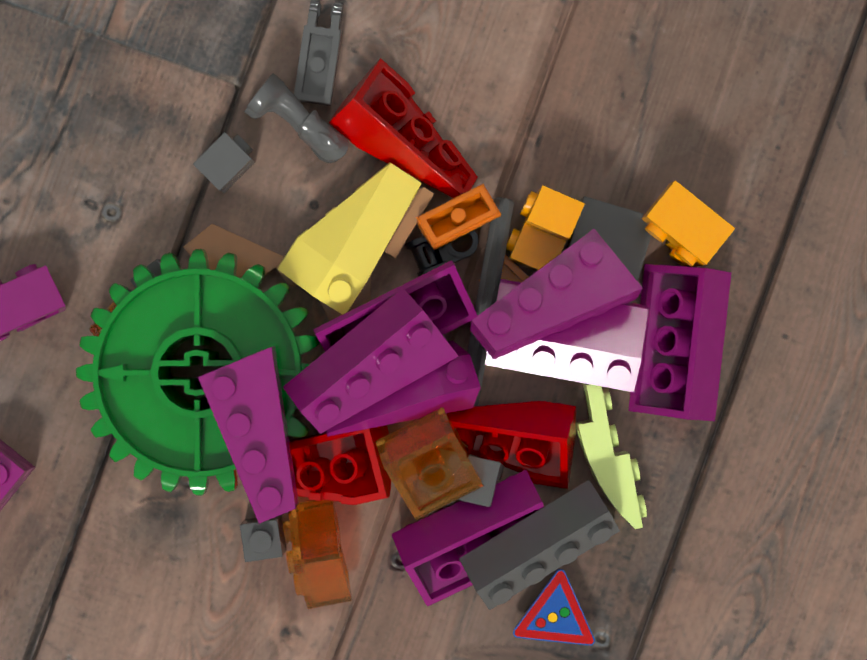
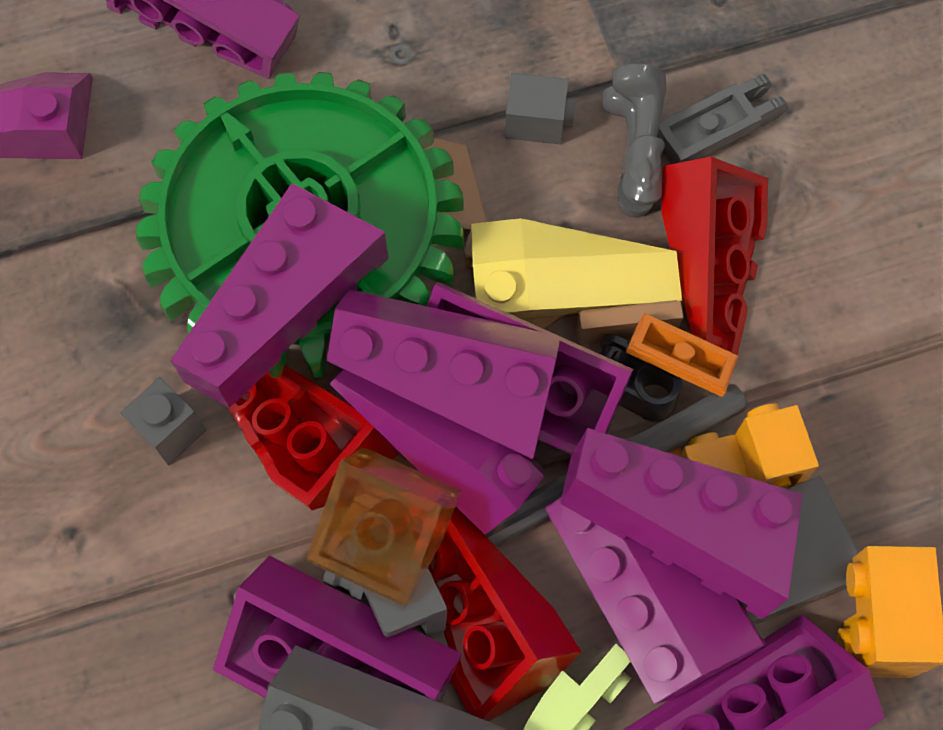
camera: 50 degrees right, 20 degrees down
clear orange brick [283,500,352,609] -> none

